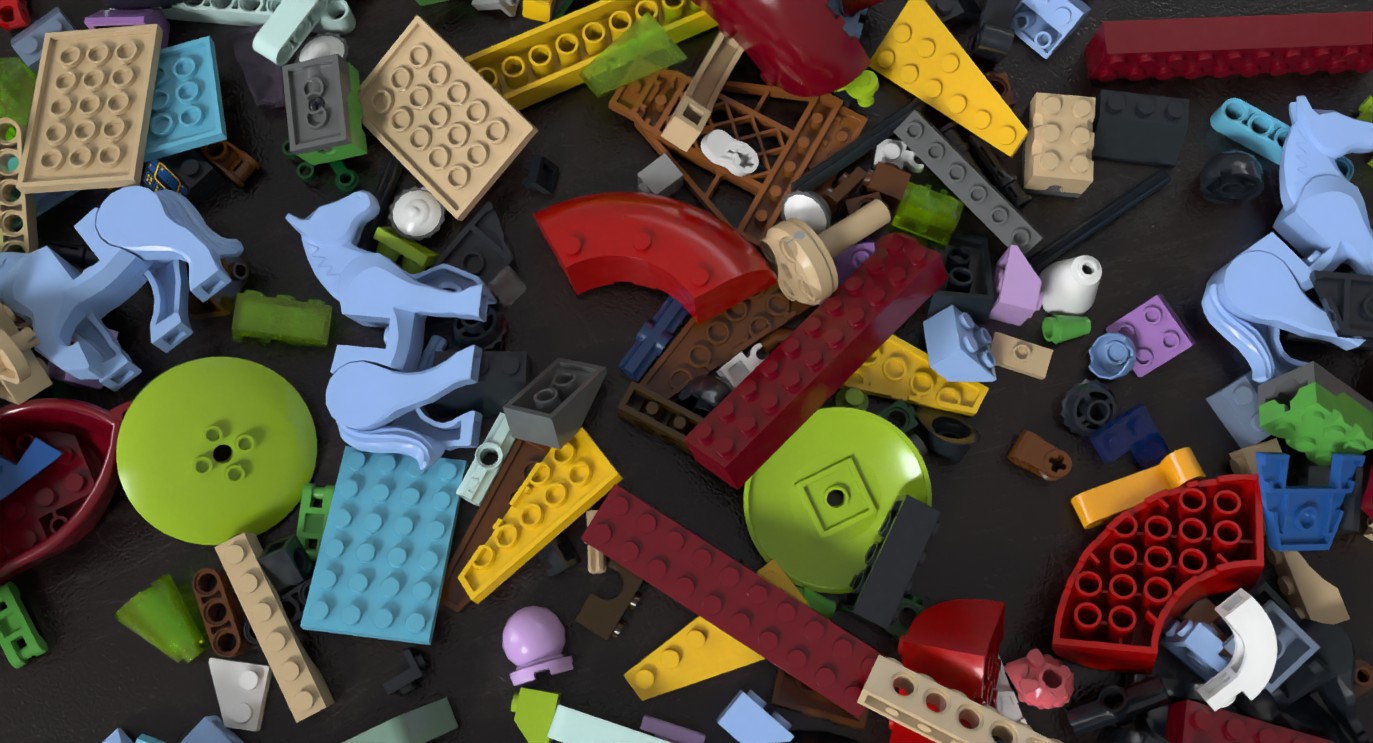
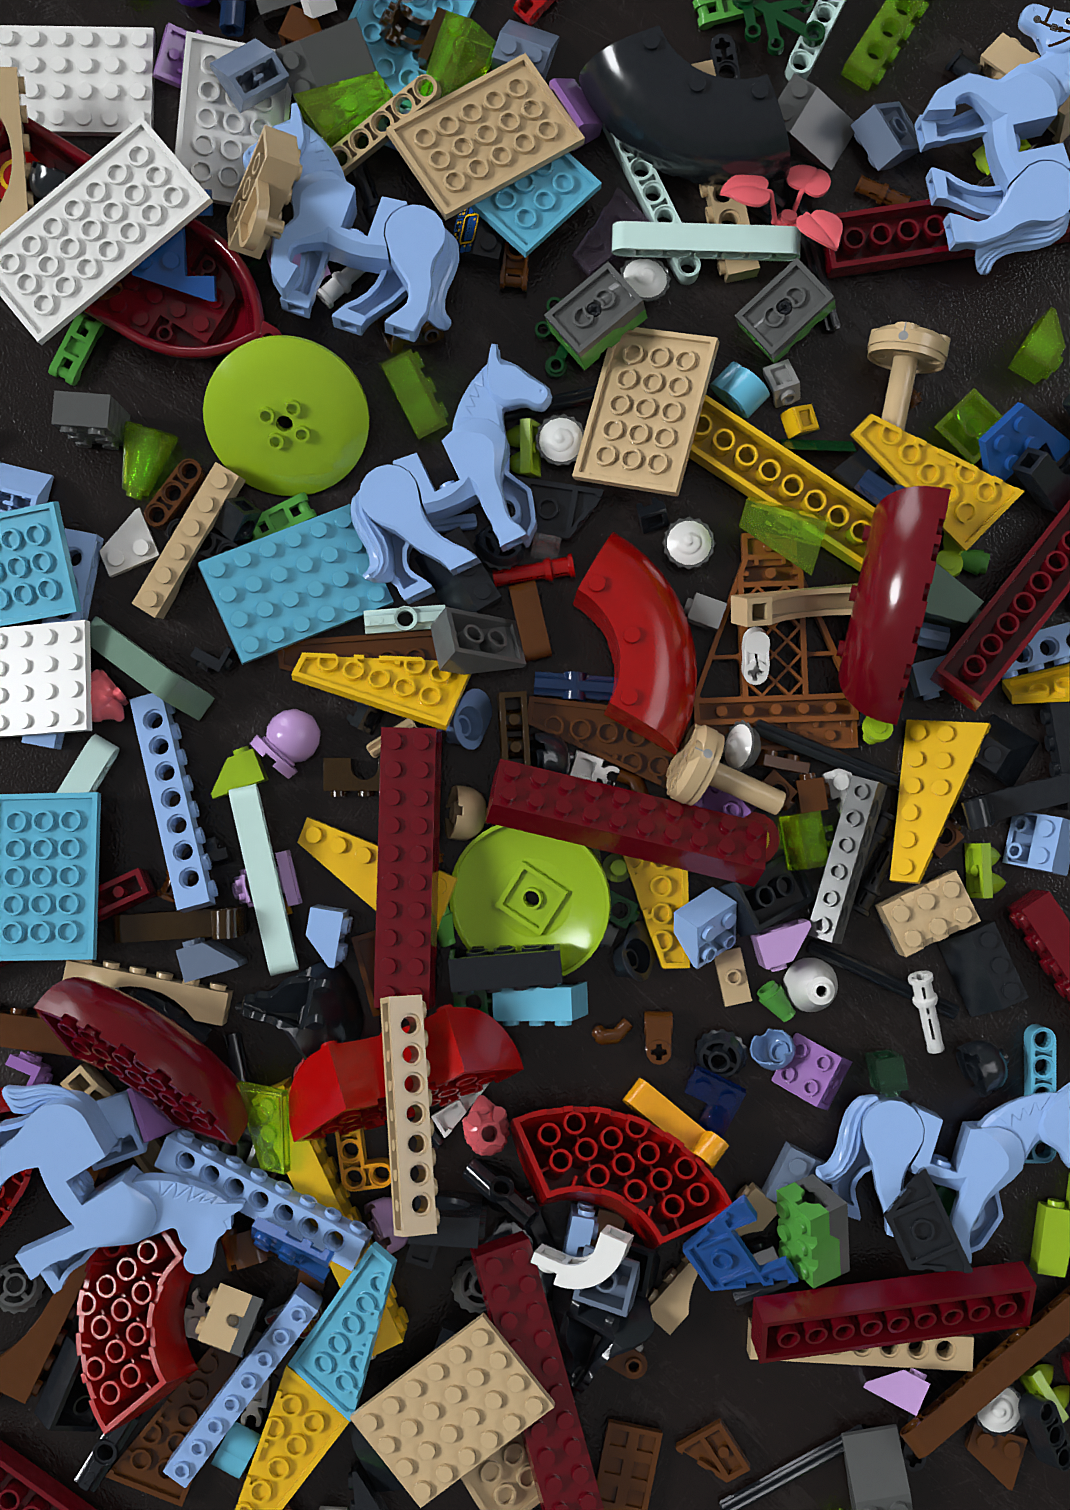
camera: 60 degrees right, 10 degrees up
none -> dark grey brick [51,391,130,450]
none -> white pin [316,267,365,309]
none -> tan cylinder [445,785,489,840]
none -> medium blue piece [446,689,492,750]
none -> red pin [492,553,576,587]
none -> medium azure wedge [492,982,588,1026]
none -> reddish brown beam [508,580,552,662]
none -> reddish brown arm [592,1018,633,1045]
none -> white piece [662,516,716,569]
none -> medium azure piece [710,361,770,419]
none -> clear green brick [864,1049,909,1097]
none -> white pin [908,971,945,1054]
none -> lime tile [964,843,1007,899]

